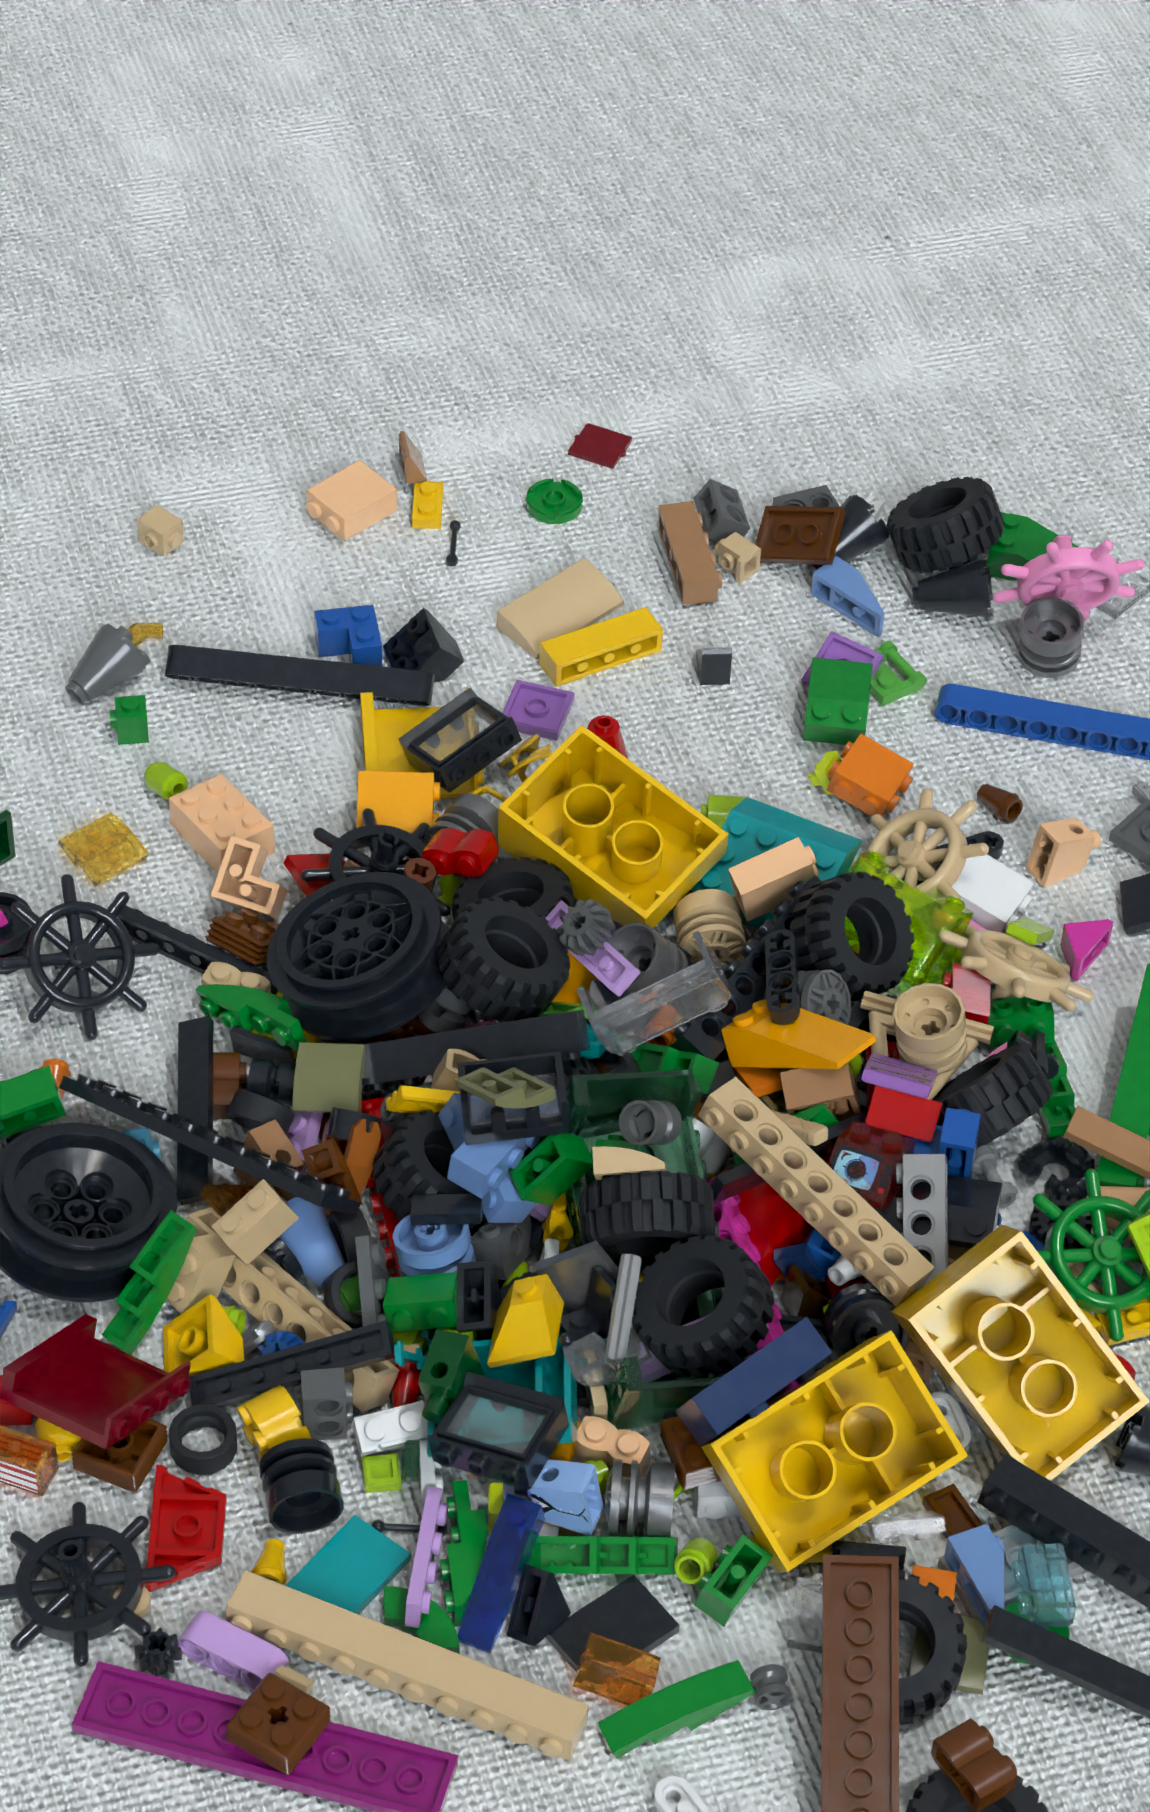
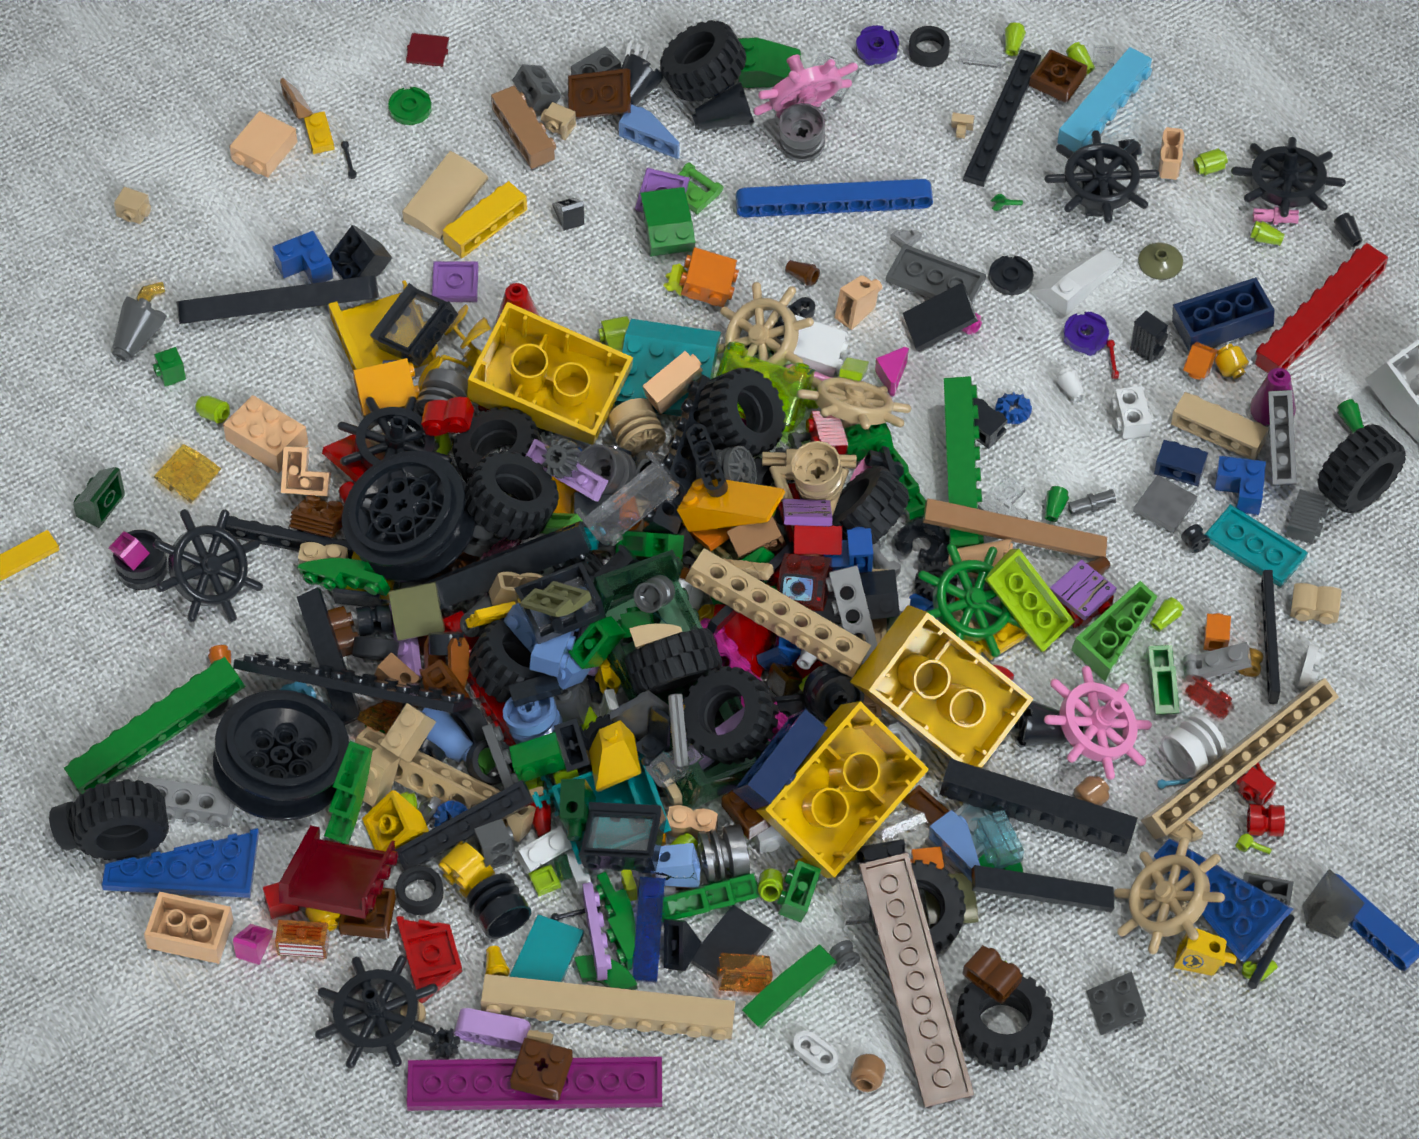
camera: 15 degrees left, 10 degrees up
copper wheel [403,858,436,892] -> none

